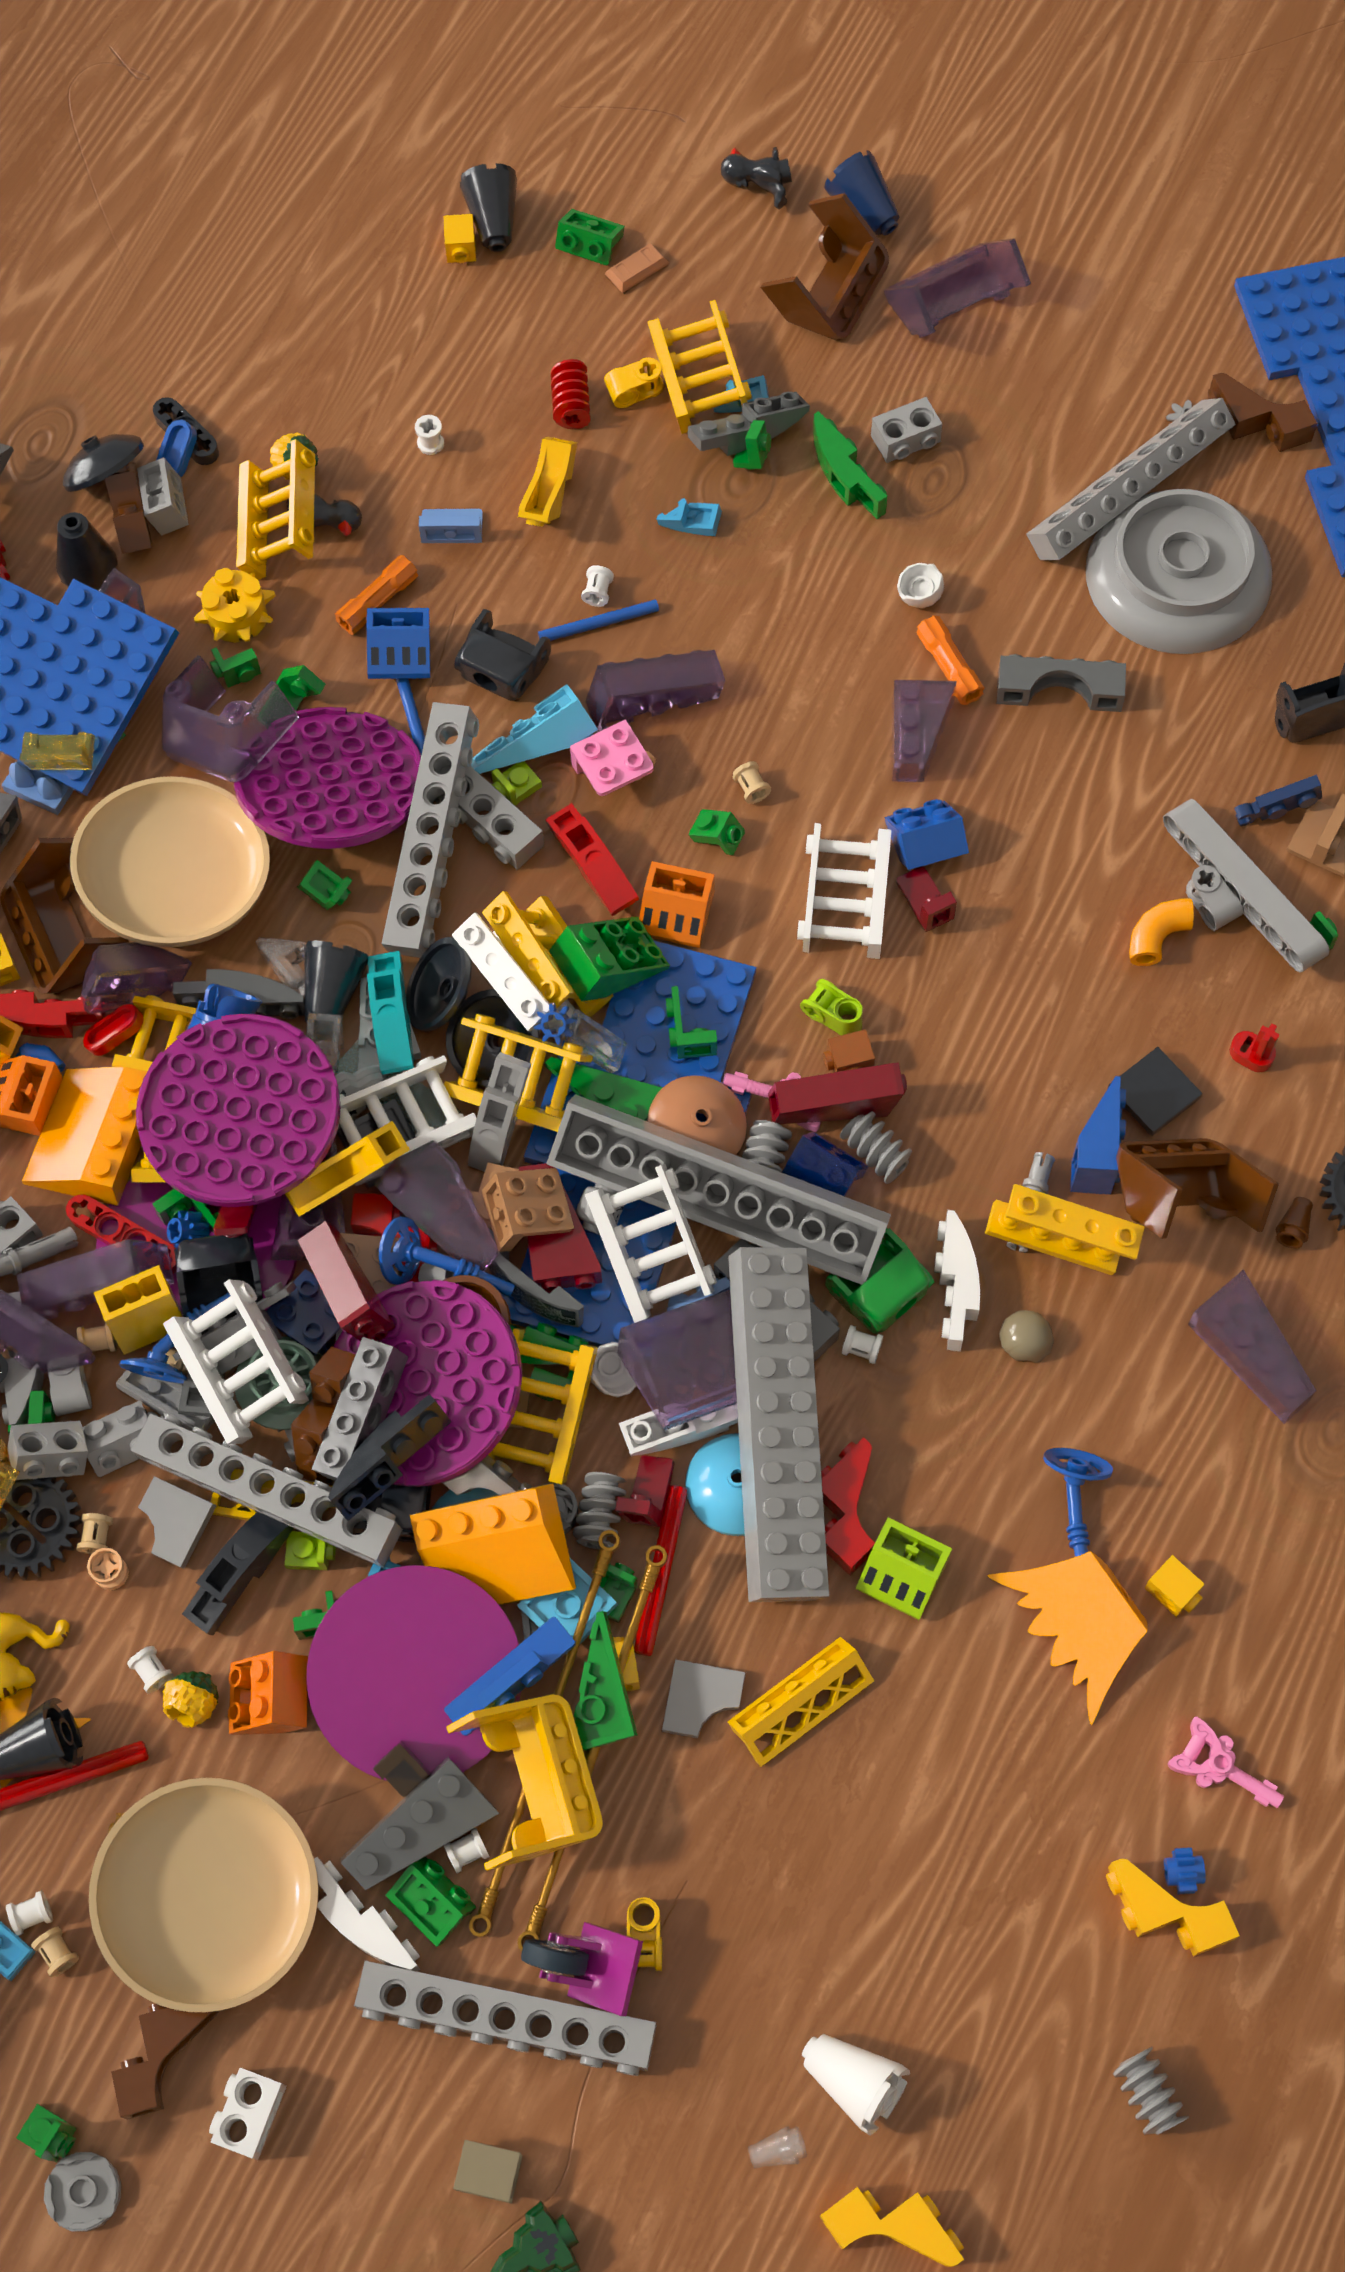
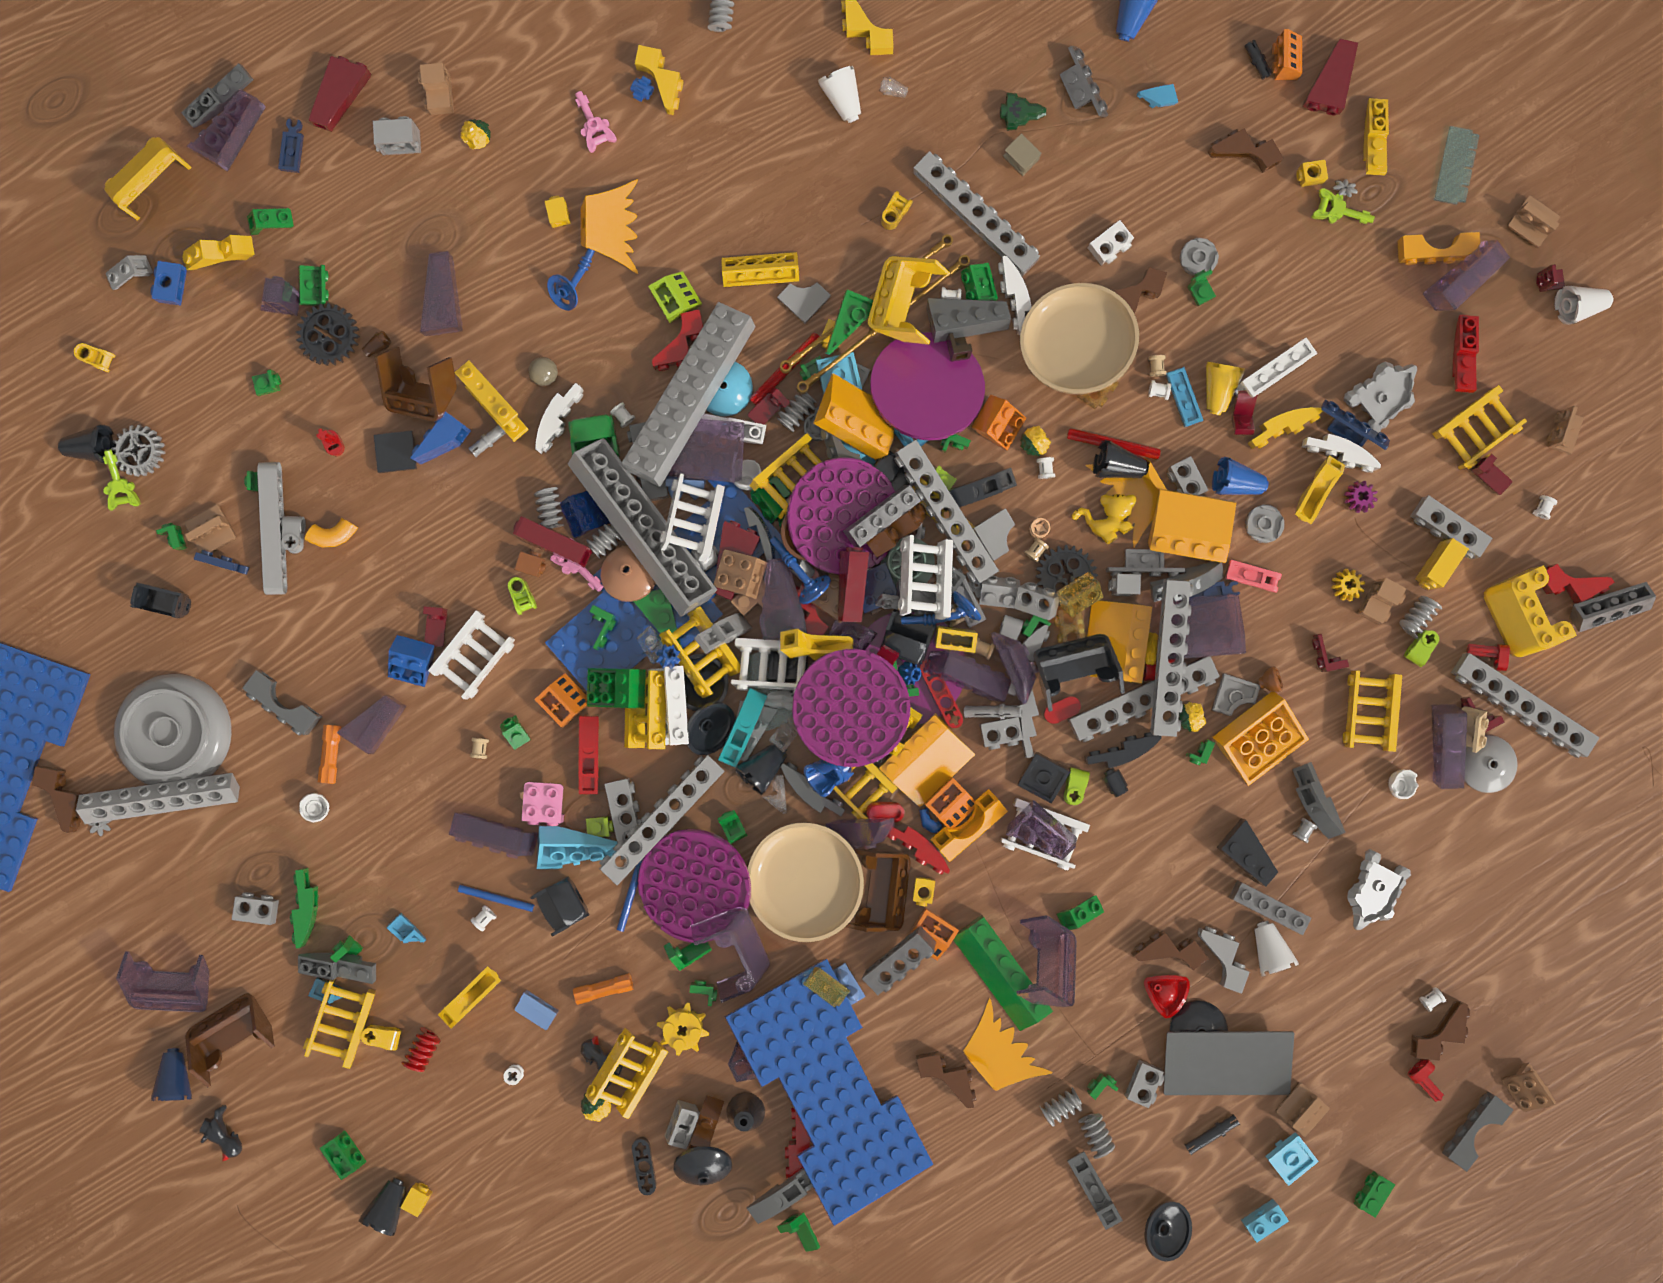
camera: 150 degrees left, 20 degrees up
blue tile [156,420,197,477] -> none
black slope [328,1394,451,1521] -> none
blue slope [366,608,430,679] -> none
blue bracket [444,1617,576,1736] -> none
magenta plate [521,1922,643,2017] -> none
nougat tile [605,243,669,293] -> none

